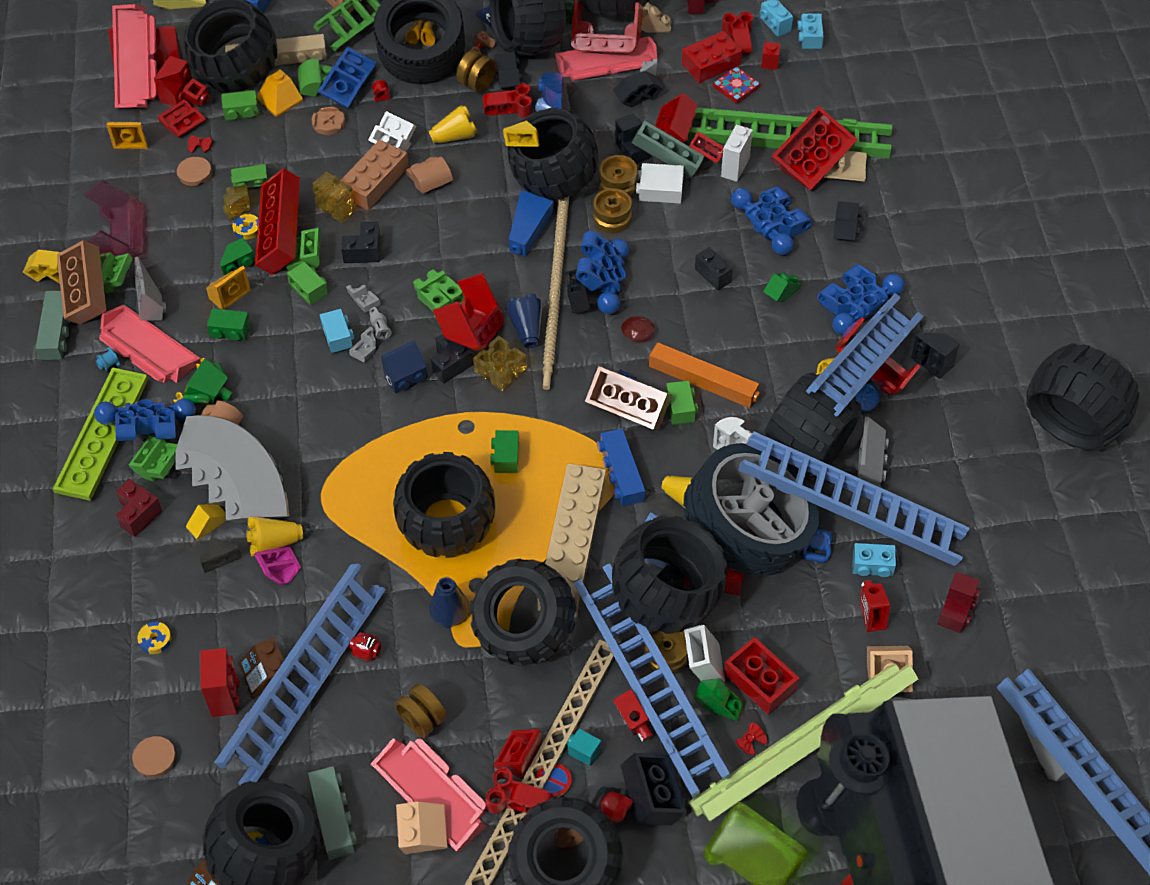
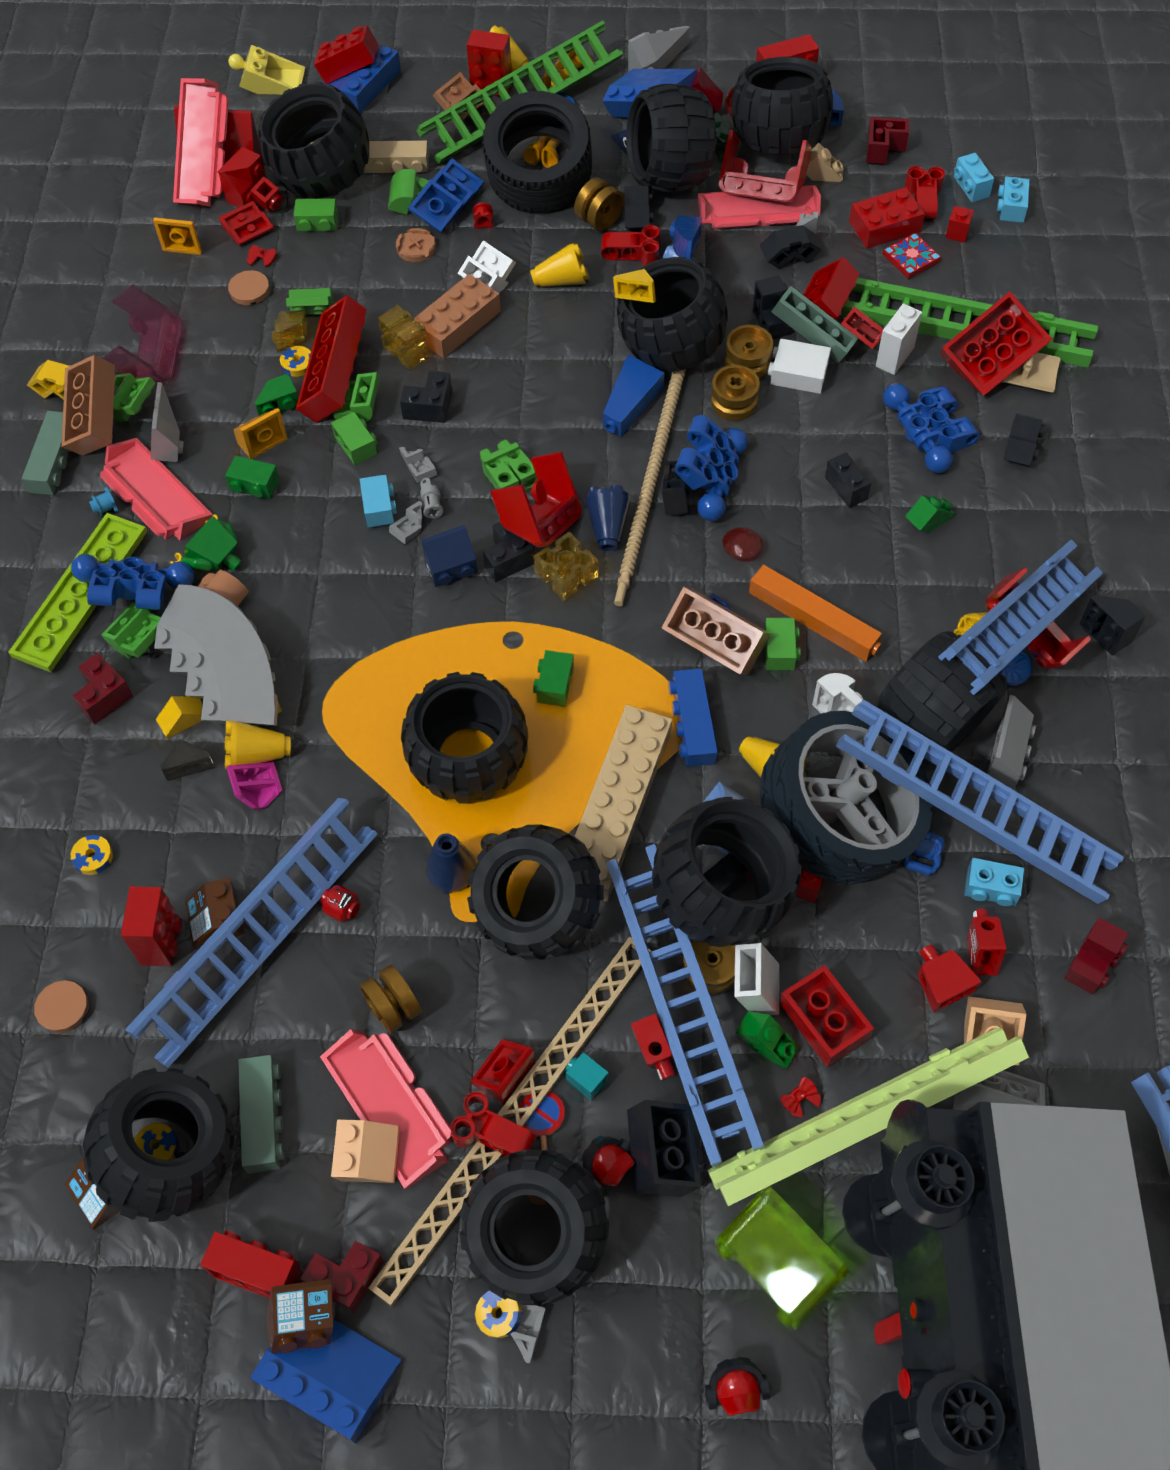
camera: 10 degrees right, 5 degrees up
light orange slope [257,70,303,117] -> none
nougat brick [406,157,453,193] -> none
nougat piece [466,31,495,53] -> none
blue connector [817,264,905,335] -> none
none -> red torso [917,944,981,1013]

